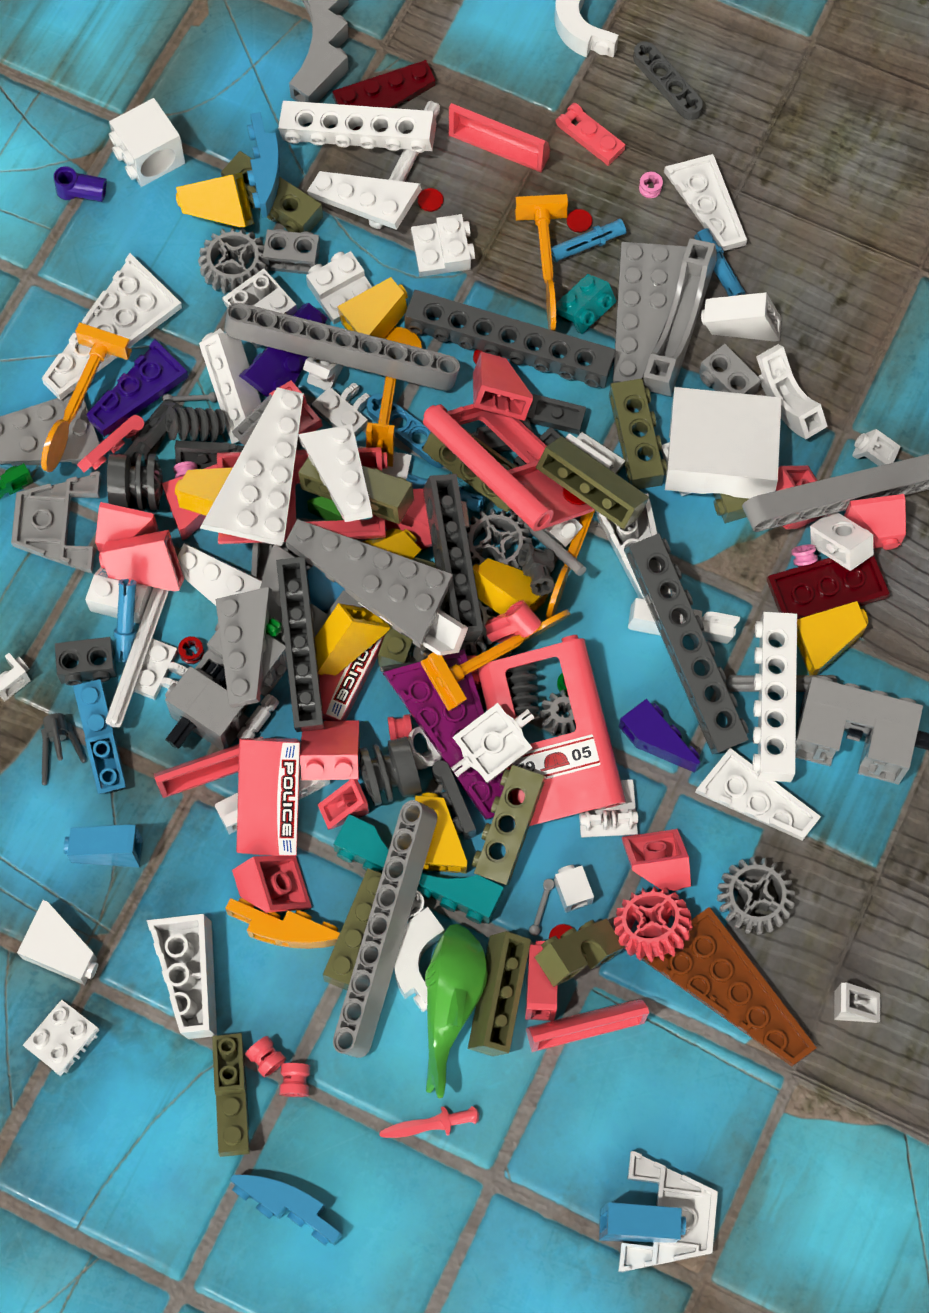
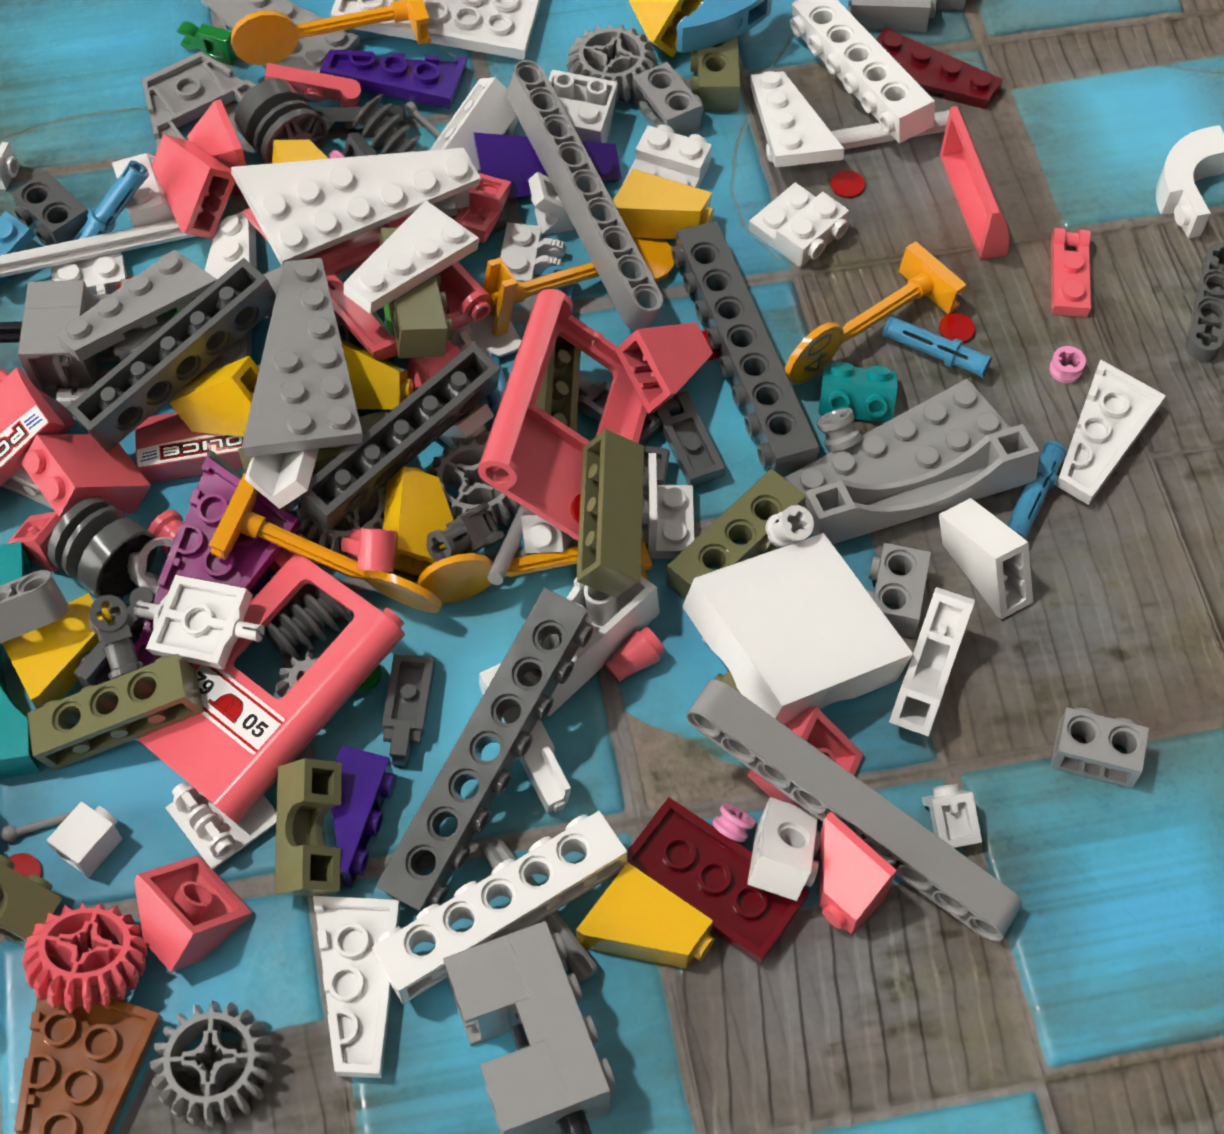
camera: 55 degrees right, 10 degrees down
none -> dark grey connector [88,595,145,680]
none -> olive arch [275,758,342,897]
none -> dark grey hinge [382,654,435,766]
none -> coral cone [604,627,666,683]
none -> white bush [765,505,814,547]
none -> light grey wheel [816,408,862,452]
none -> light grey brick [1050,707,1149,788]

